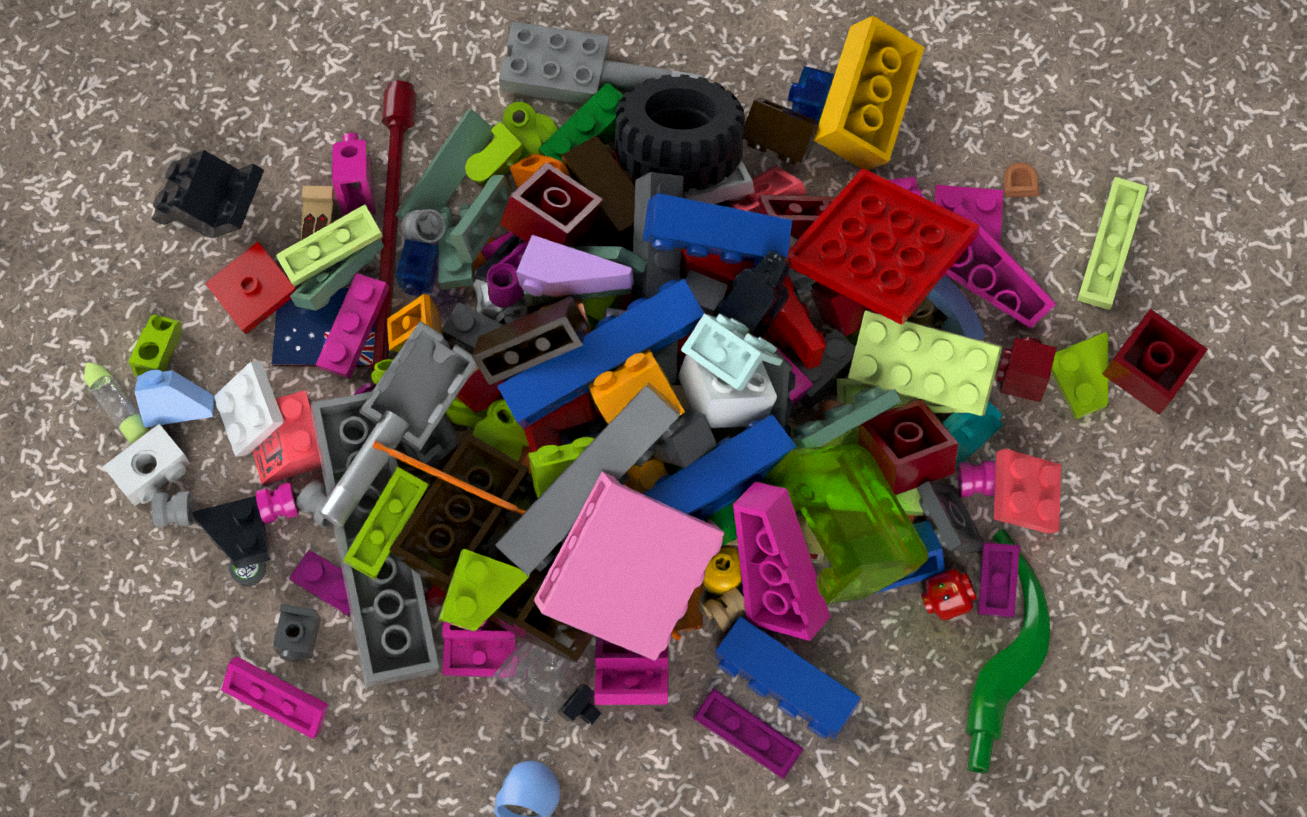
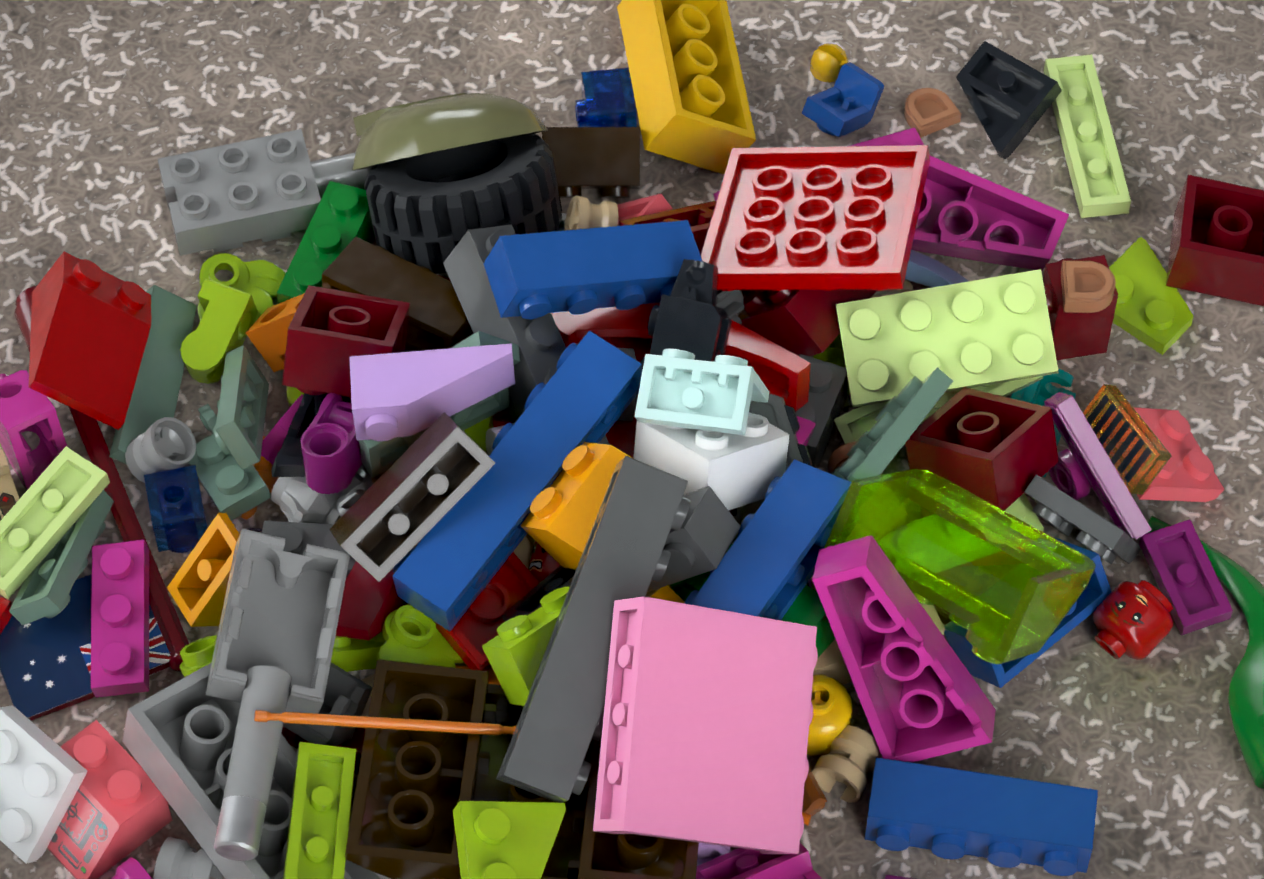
camera: 30 degrees left, 15 degrees down
none -> red slope [29,251,151,430]
none -> olive animal [352,93,548,171]
none -> tan wheel [564,196,619,231]
none -> blue bracket [802,62,884,138]
none -> yellow hinge [810,43,848,83]
none -> black wing [956,41,1062,160]
none -> tile [1043,392,1152,540]
none -> nougat tile [1061,260,1116,313]
none -> clear yellow tile [1083,384,1172,495]

